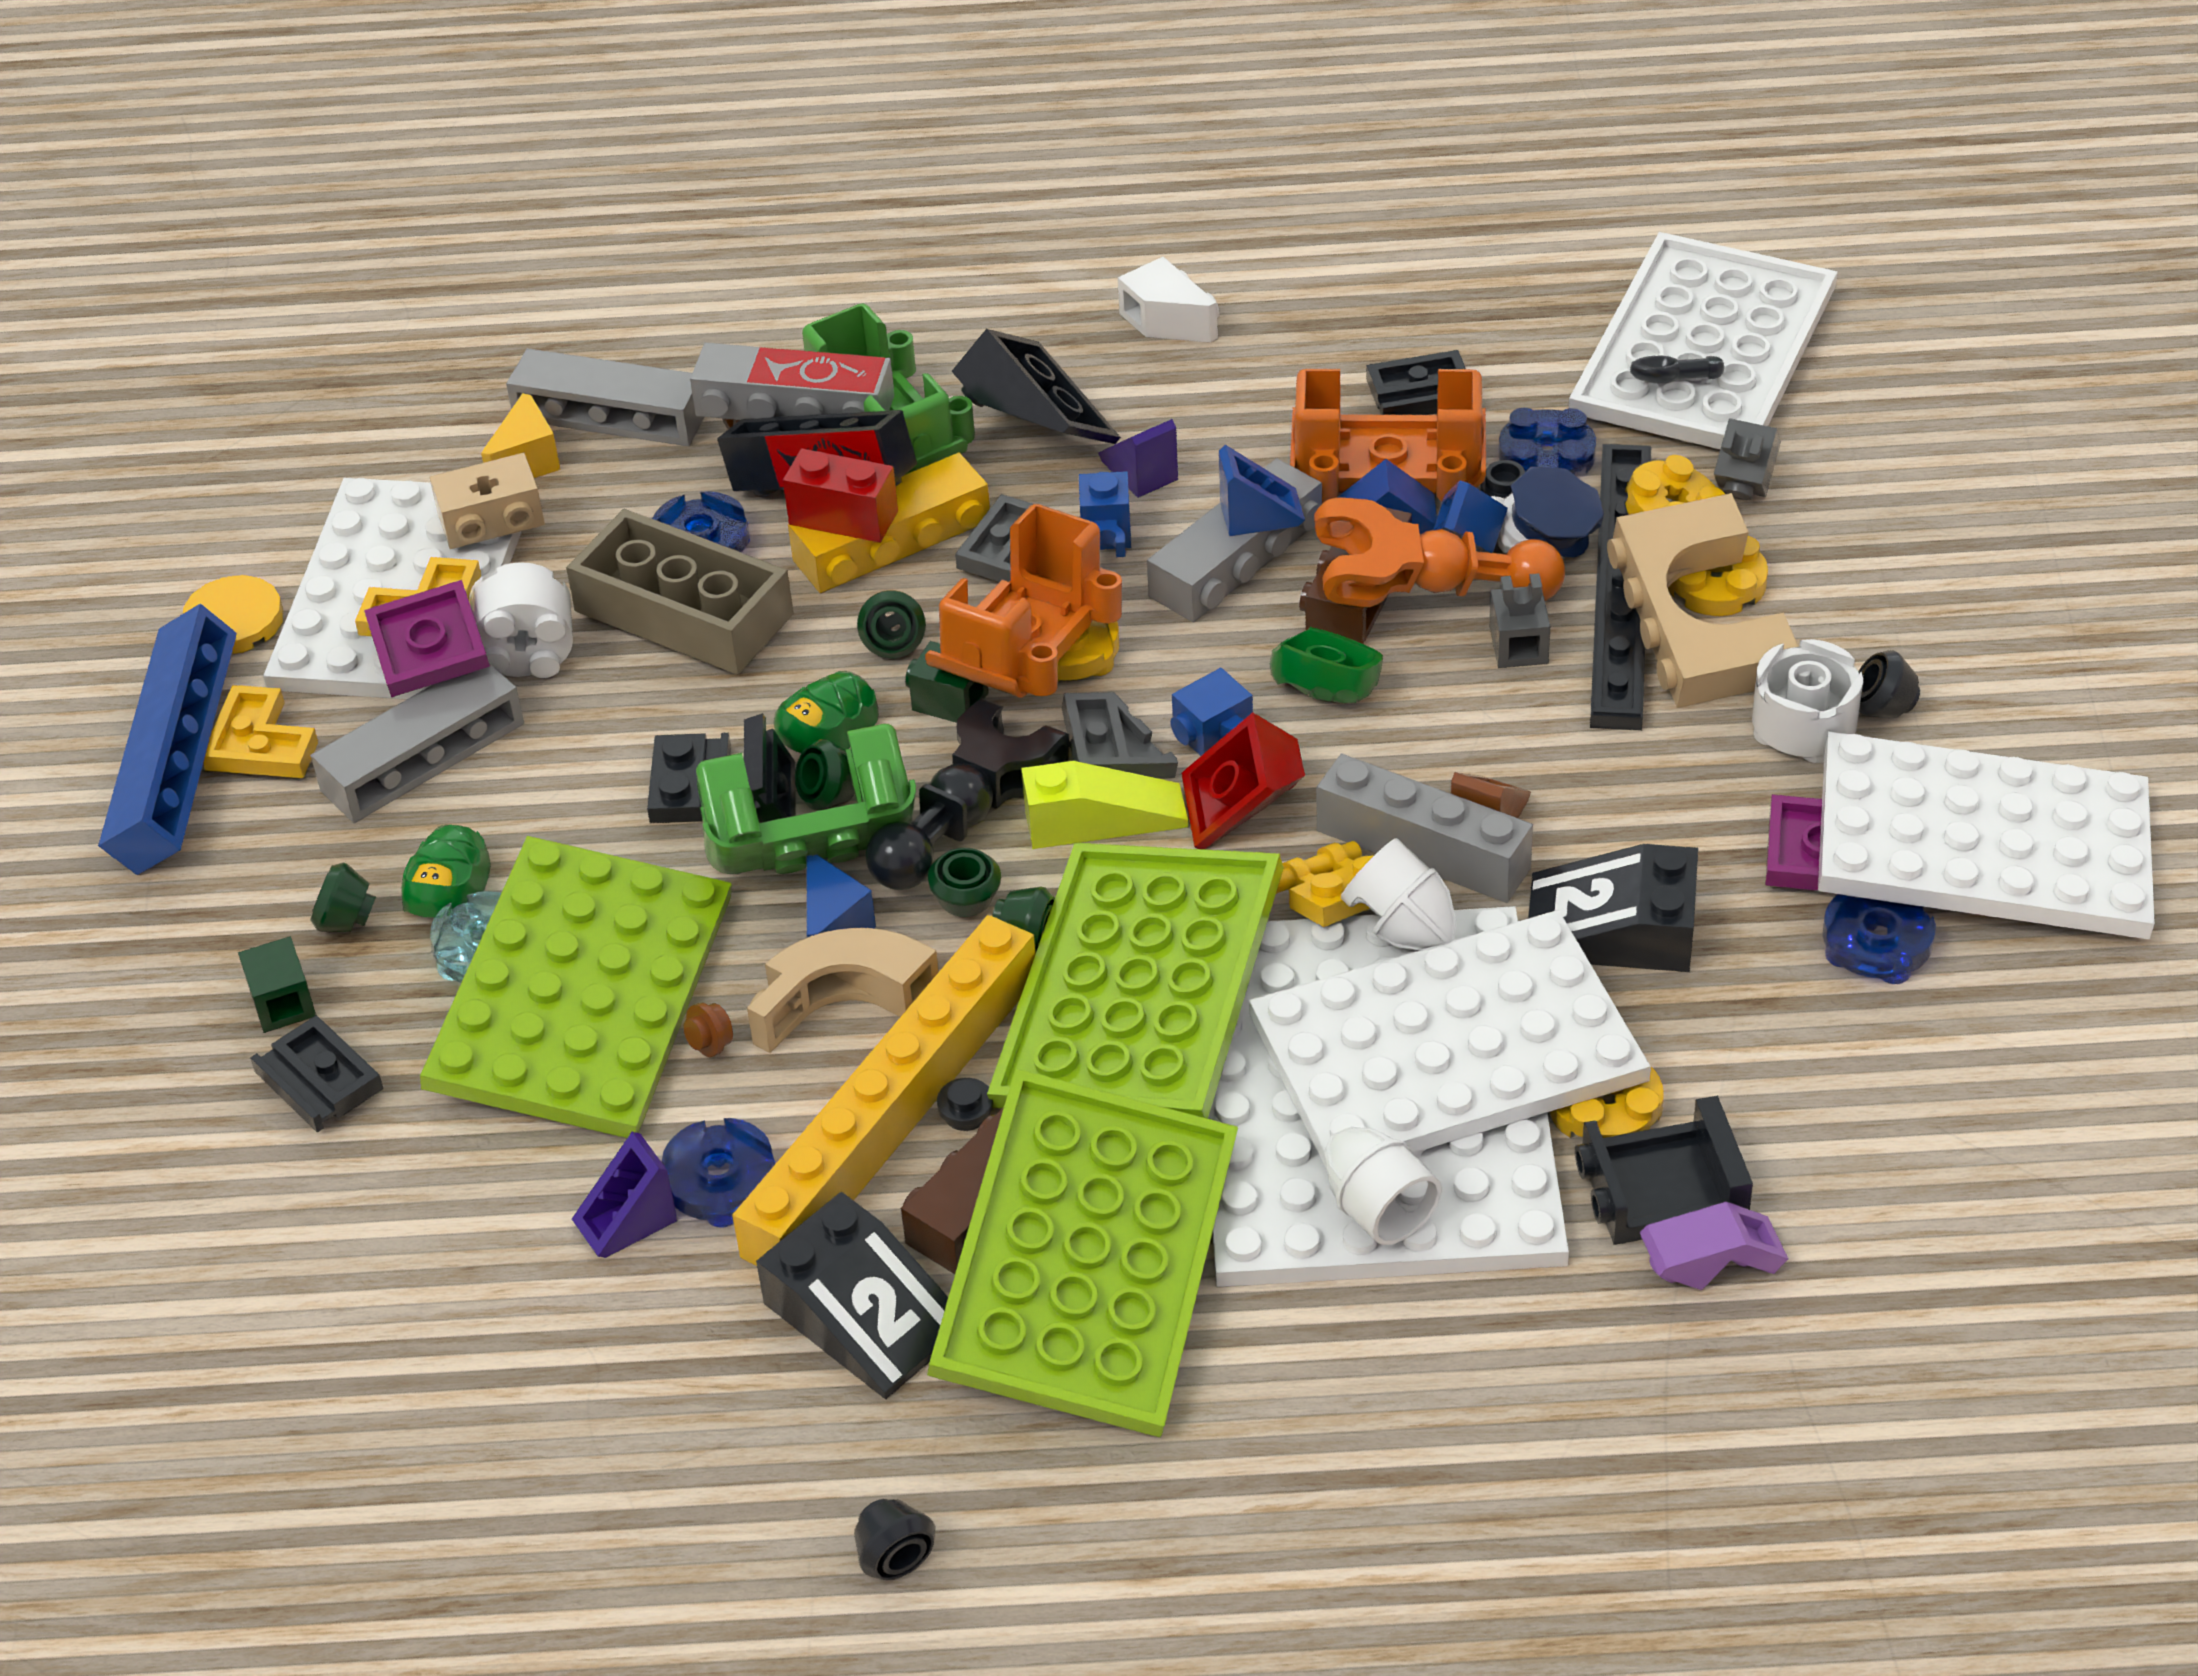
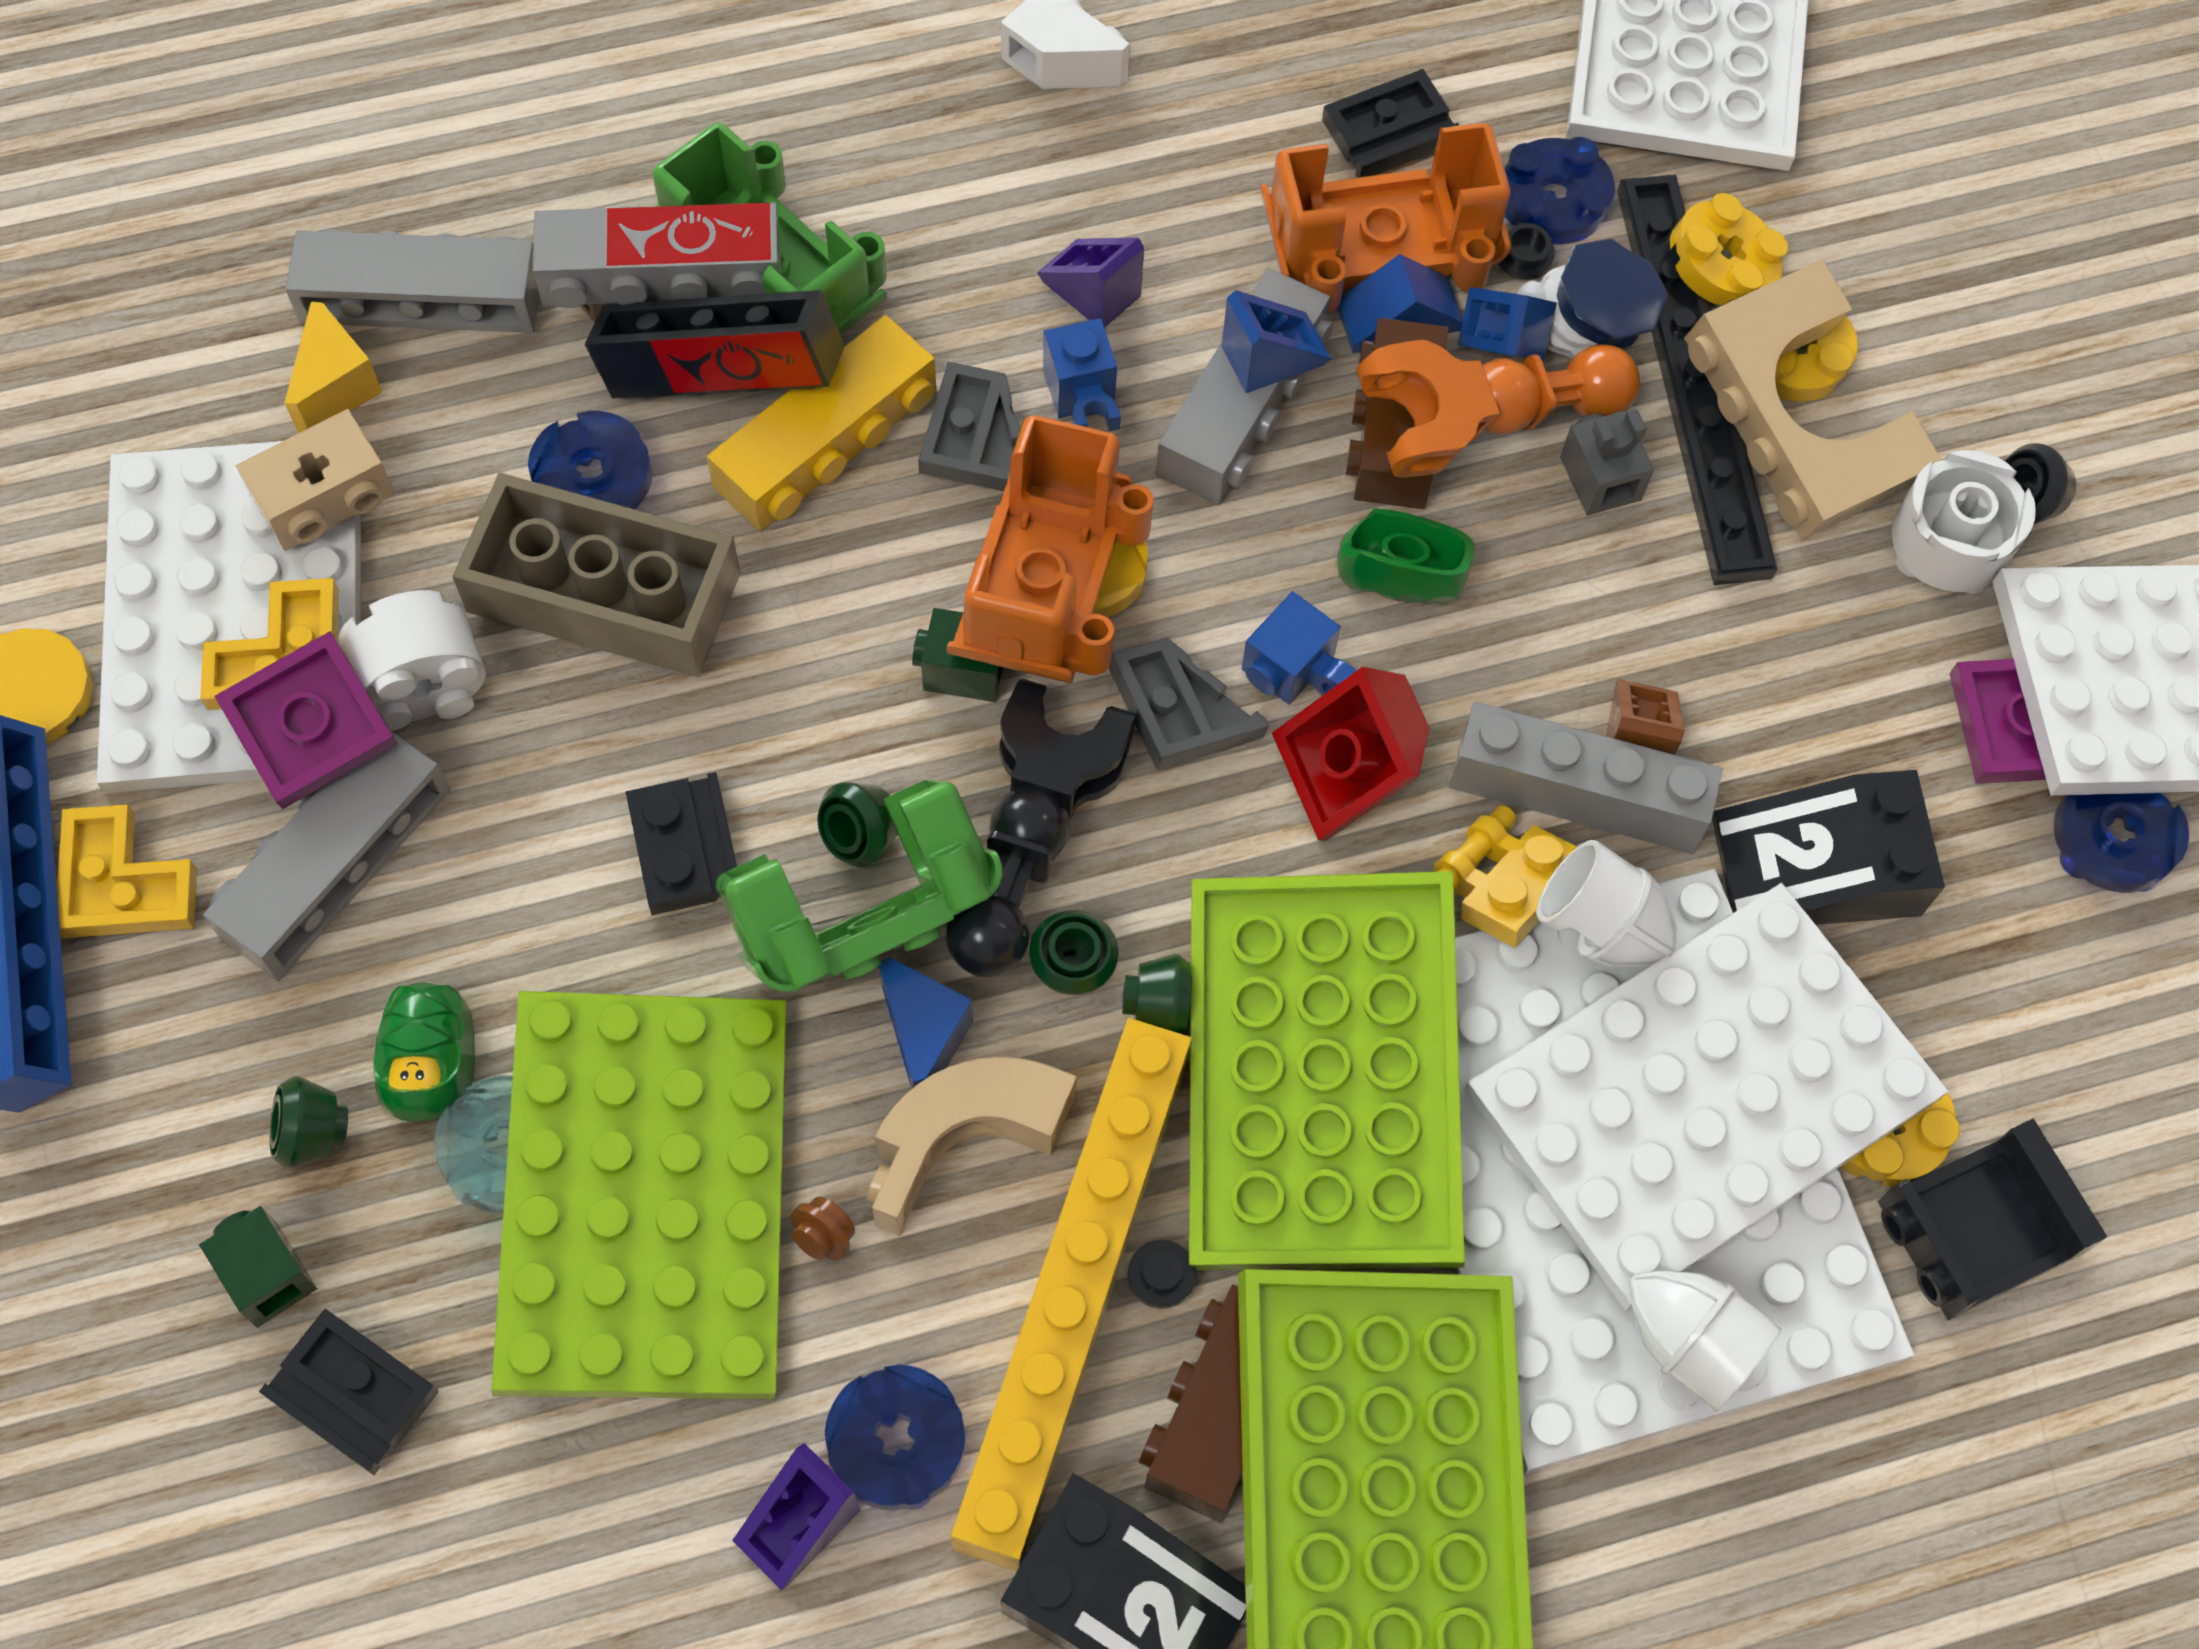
camera: 20 degrees left, 20 degrees up
black plate [744,713,796,823] -> none
green piece [773,671,879,753] -> none
red brick [783,449,898,543] -> none
dark green cone [857,590,926,659] -> none
black slope [952,328,1121,444] -> none
neon yellow slope [1021,761,1188,849] -> none
black piece [1630,355,1725,383] -> none
medium lavender slope [1640,1202,1788,1290] -> none
dark grey brick [1714,418,1781,500] -> none

